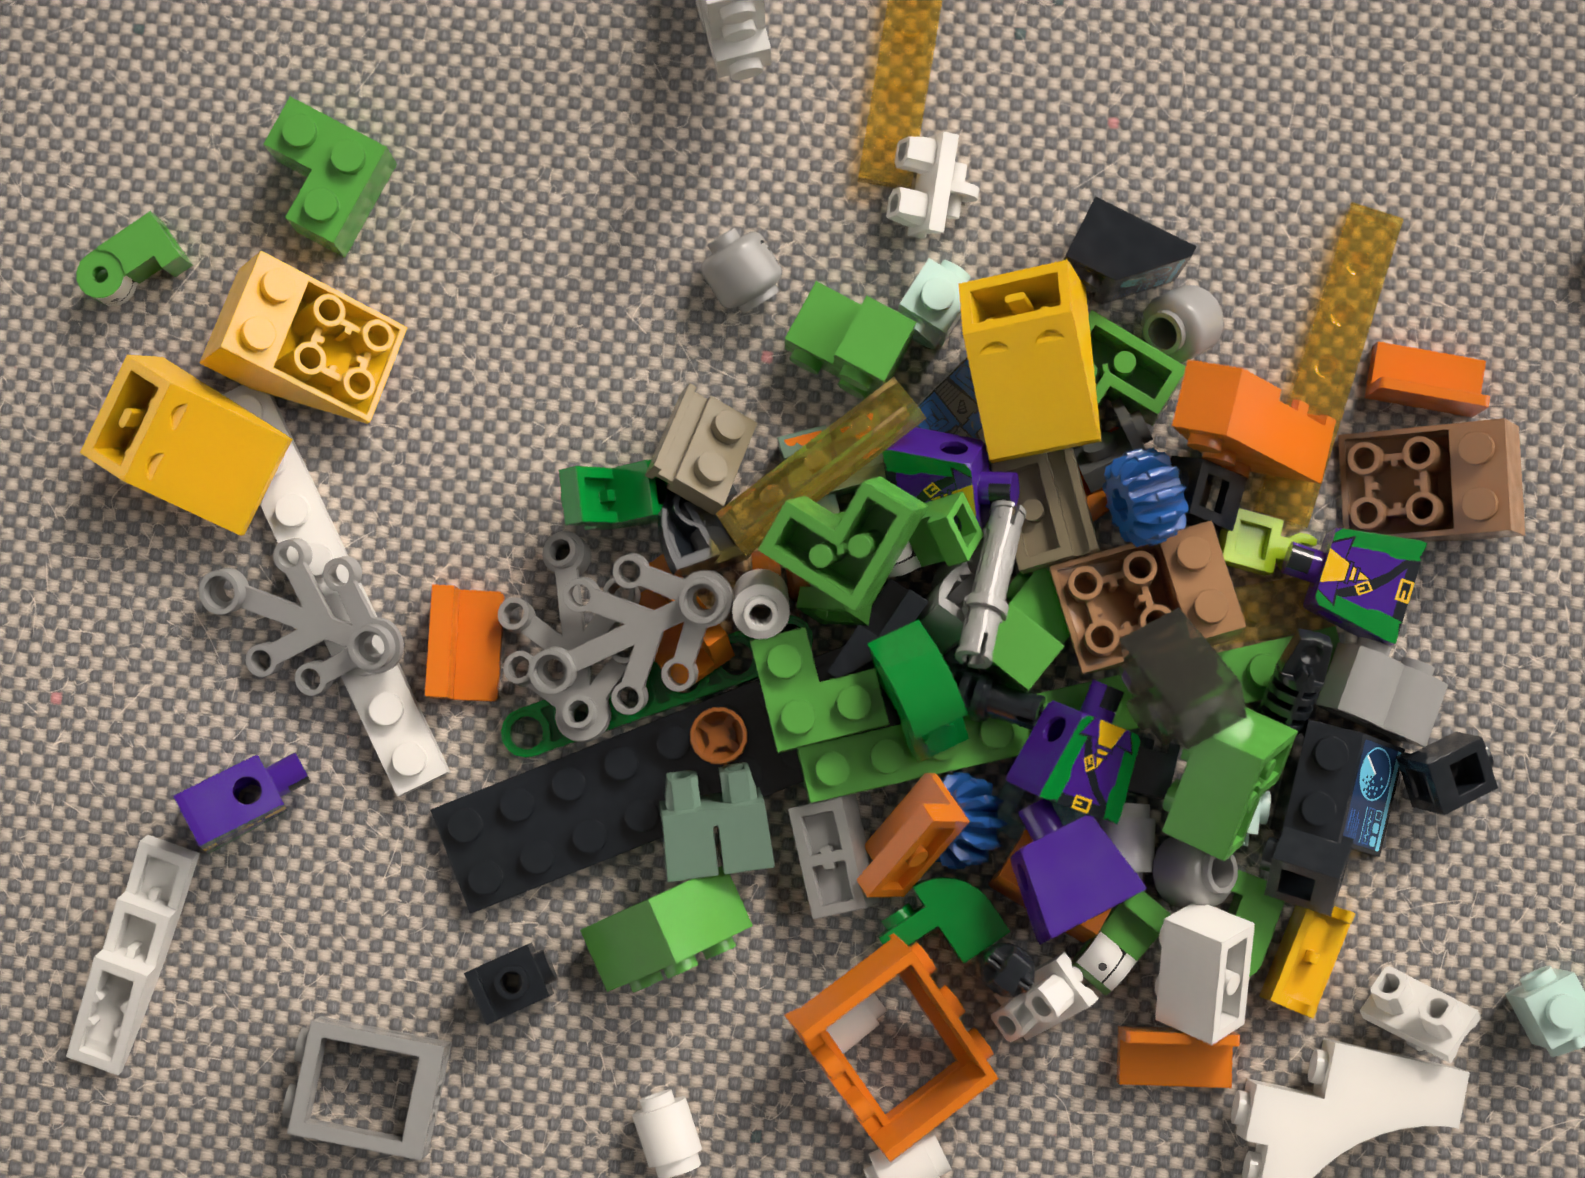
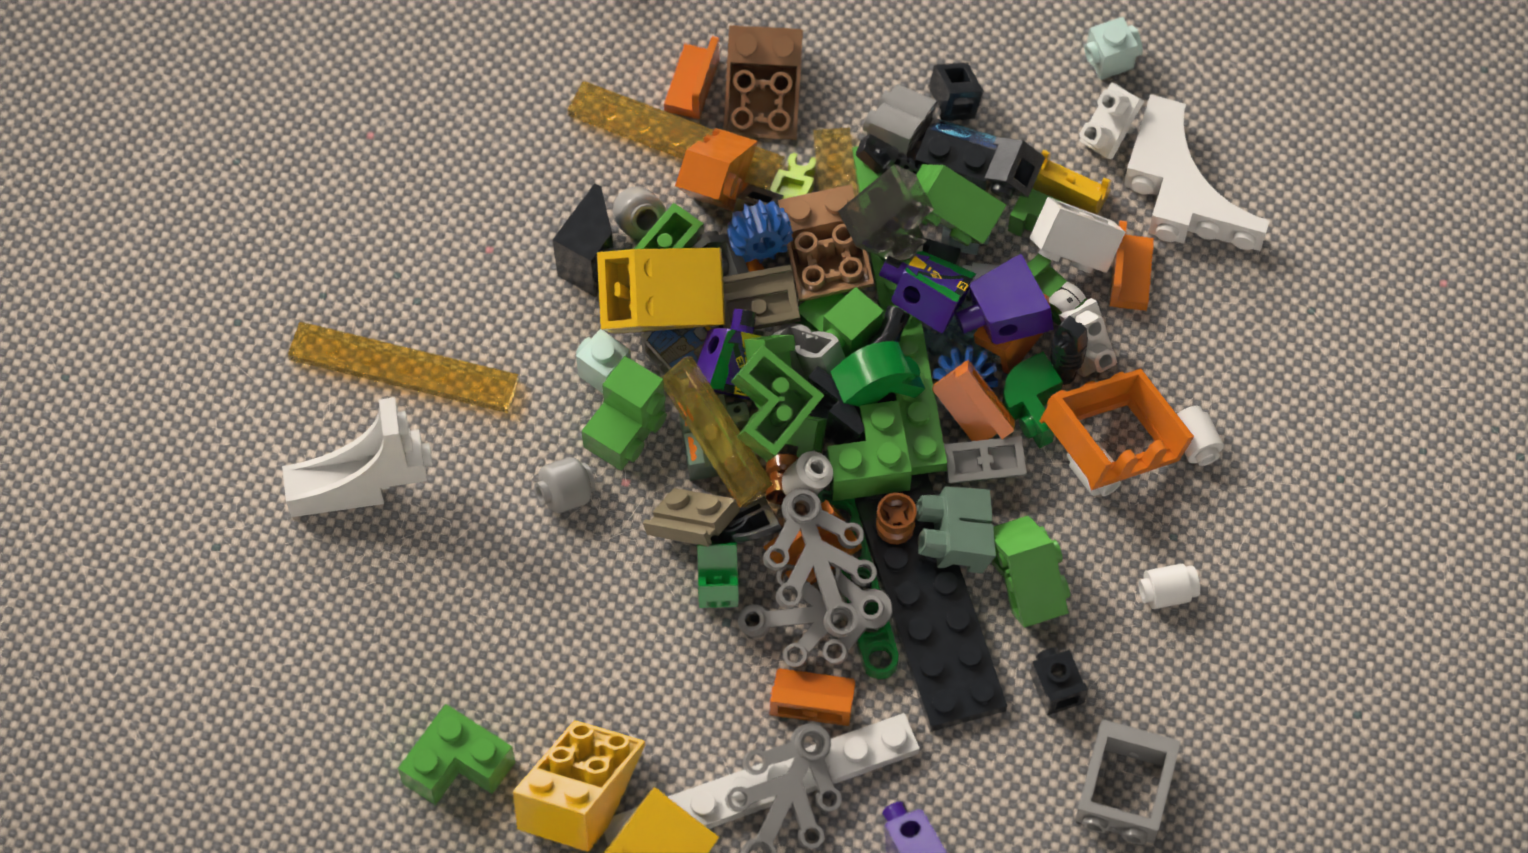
camera: 85 degrees left, 20 degrees down
white hips [886,132,980,239] -> none
light grey pin [955,500,1027,668] -> none
light grey head [1152,837,1238,907] -> none
torso [1281,528,1427,646] -> none

